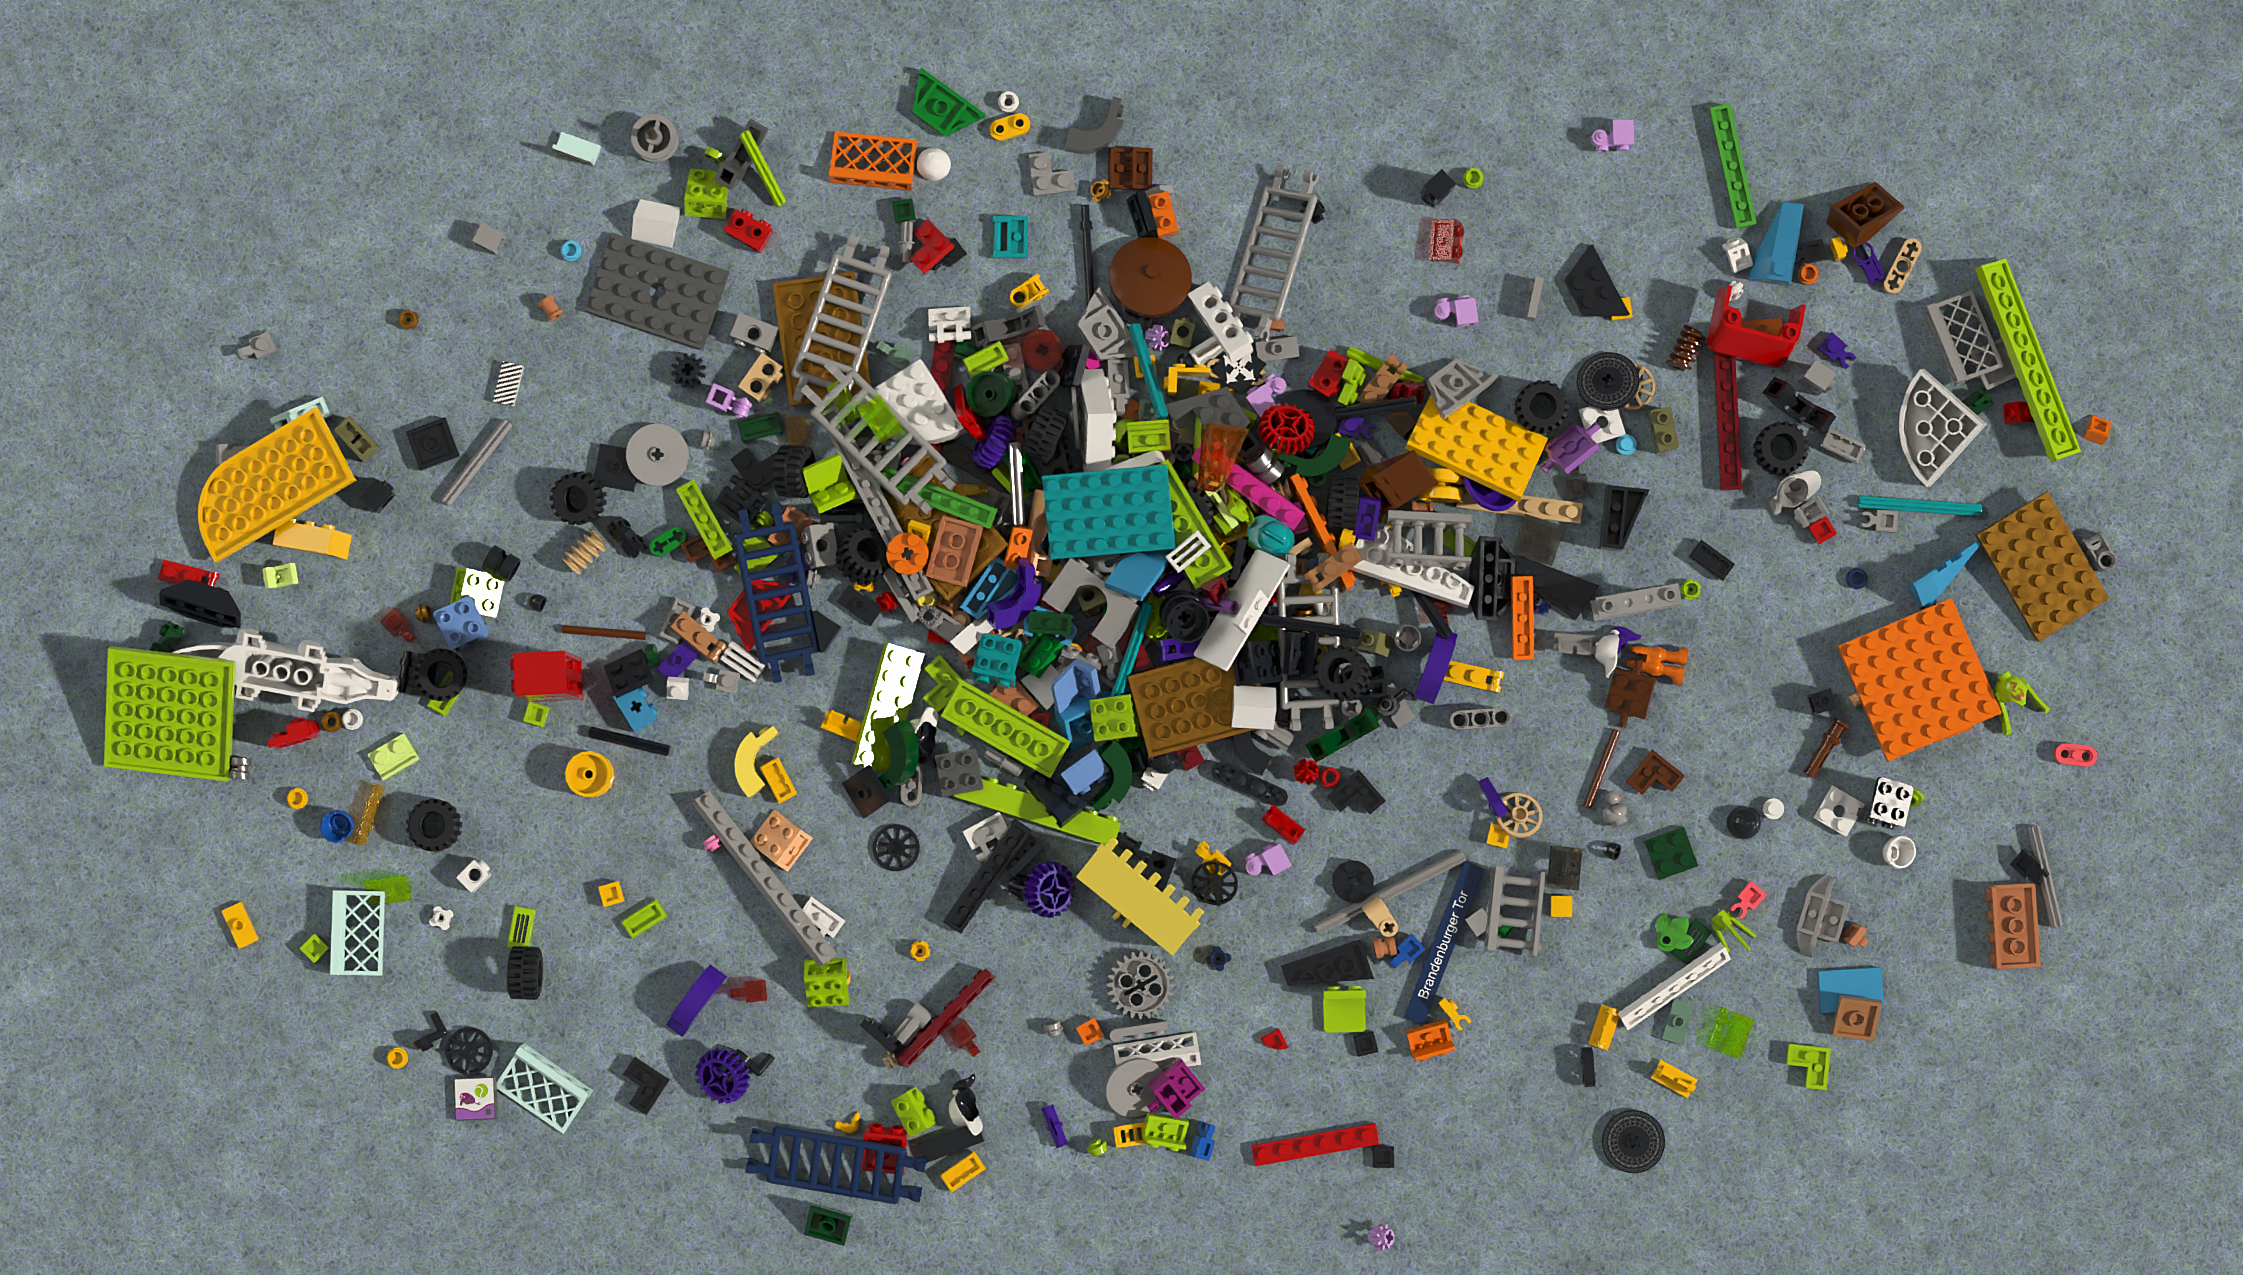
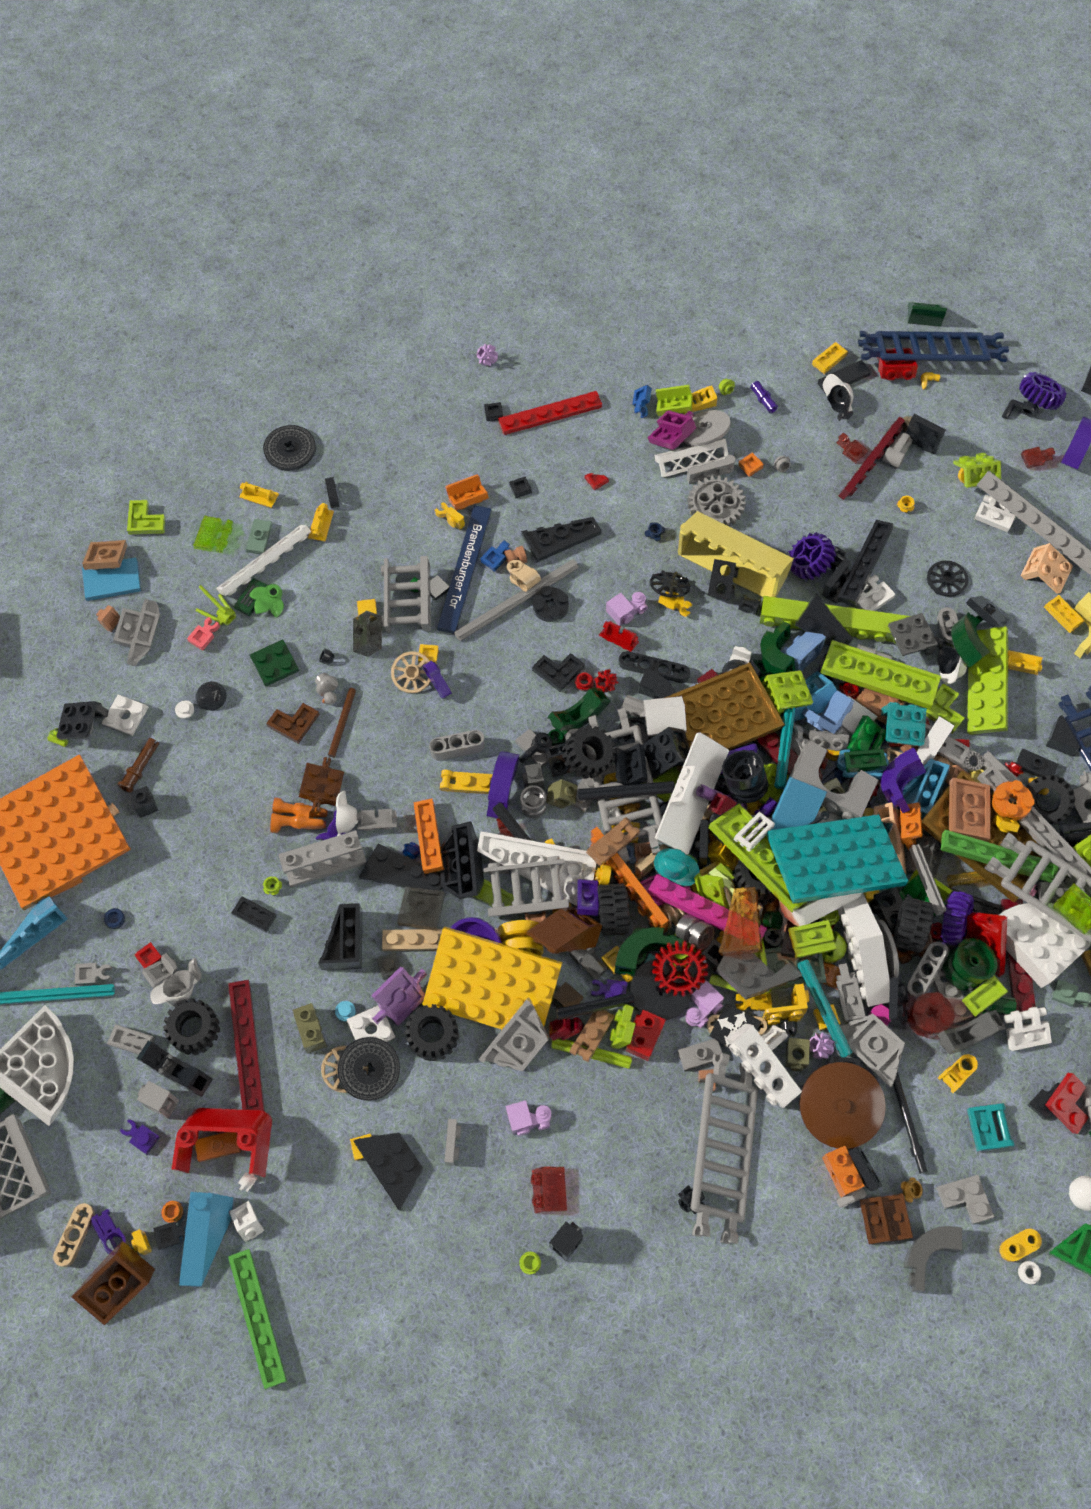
camera: 175 degrees right, 20 degrees down
lime bracket [891,1087,936,1138] -> none
lime bracket [1323,986,1366,1033] -> none
lavender brick [1591,120,1634,152] -> none
reddish brown piece [1666,325,1706,372] -> none
white piece [1883,835,1916,869] -> none
none -> dark grey brick [522,763,544,789]

